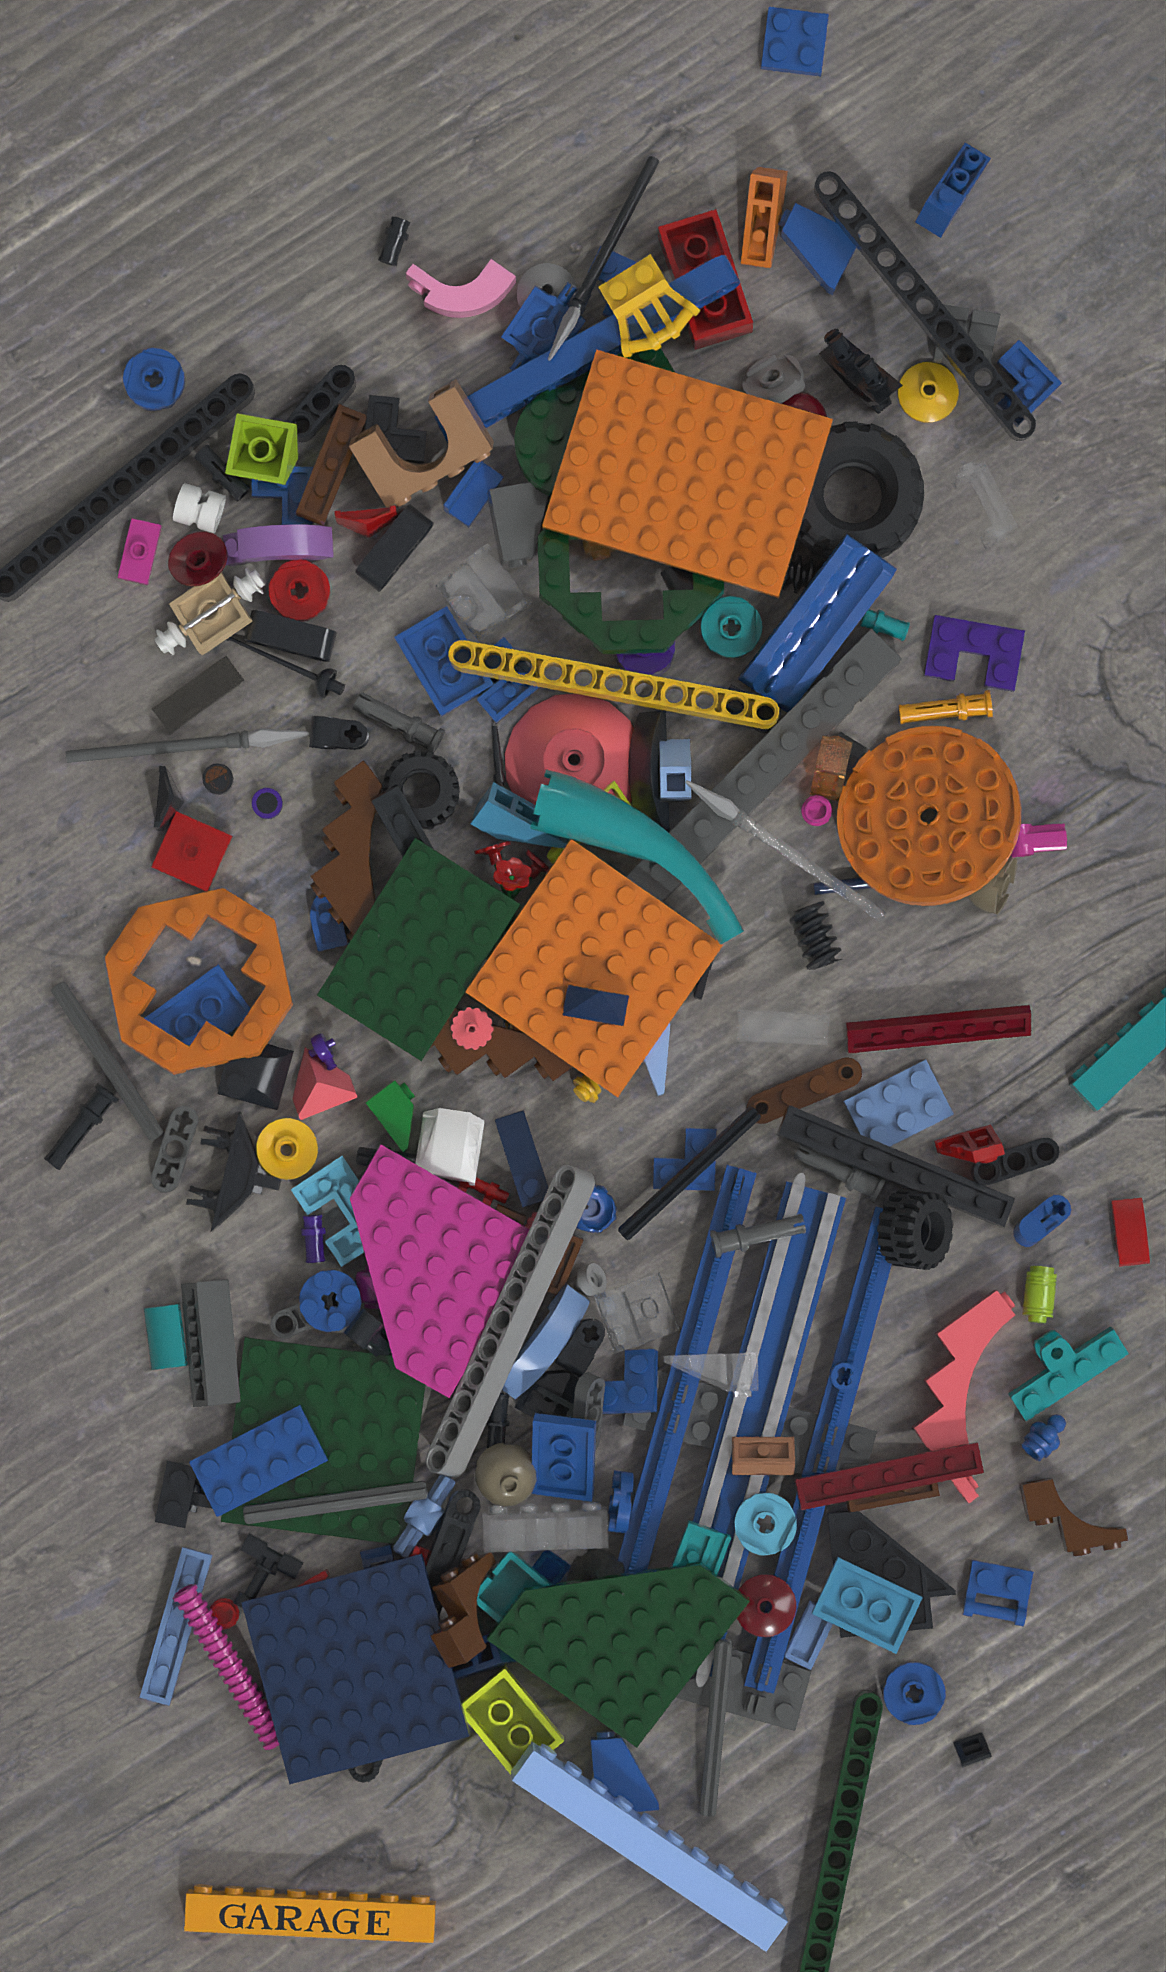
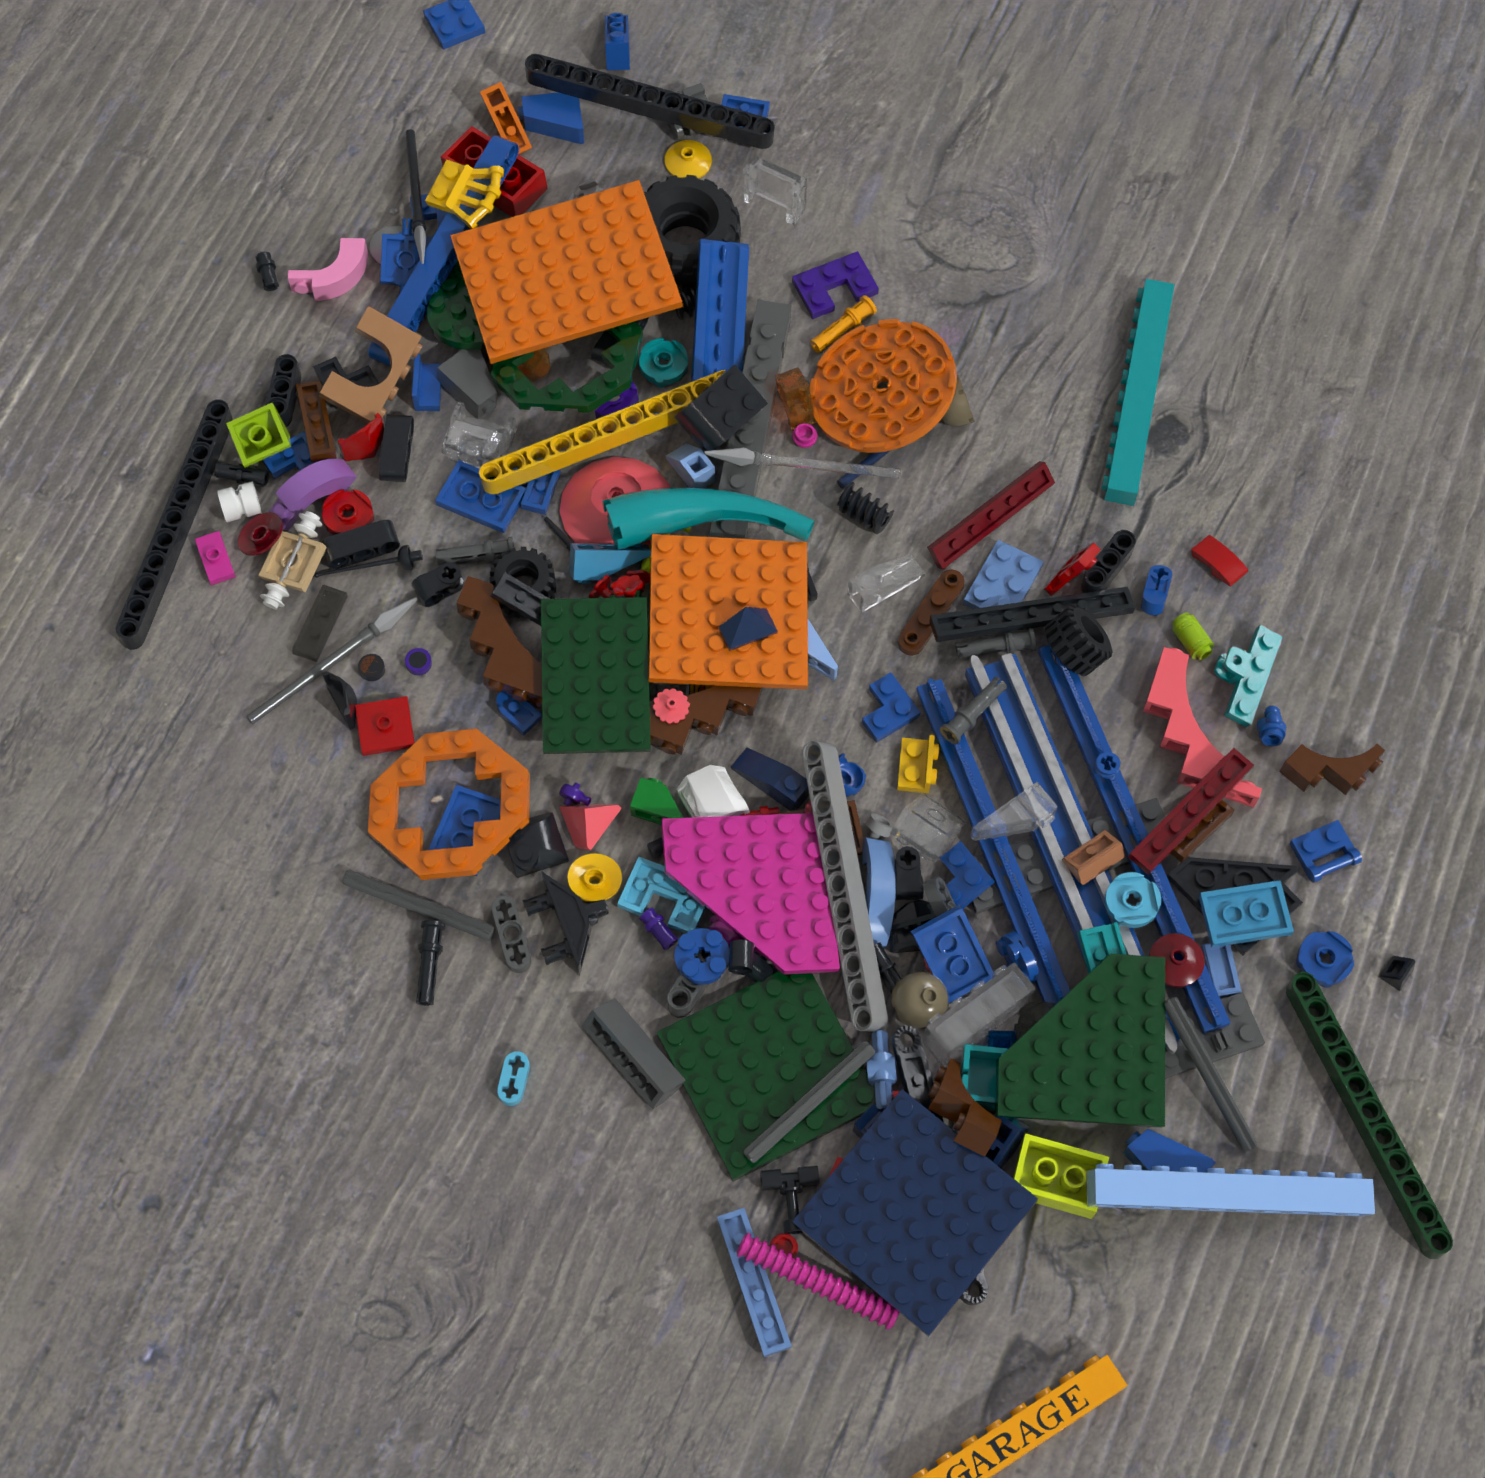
camera: 30 degrees left, 20 degrees down
blue plate [123,348,185,411] -> none
teal brick [144,1304,188,1370] -> none
black hinge [155,1461,212,1528] -> none
blue plate [189,1405,328,1517] -> none
yellow plate [573,1075,601,1103] -> none
black axle [618,1106,761,1240] -> none
black slope [629,710,670,833] -> none
black connector [819,329,903,414] -> none
teal pin [860,608,910,641] -> none
dark pink piece [1011,823,1067,857] -> none
none -> medium azure beam [497,1051,530,1106]
none -> black brick [674,364,768,452]
none -> yellow bracket [897,735,939,793]

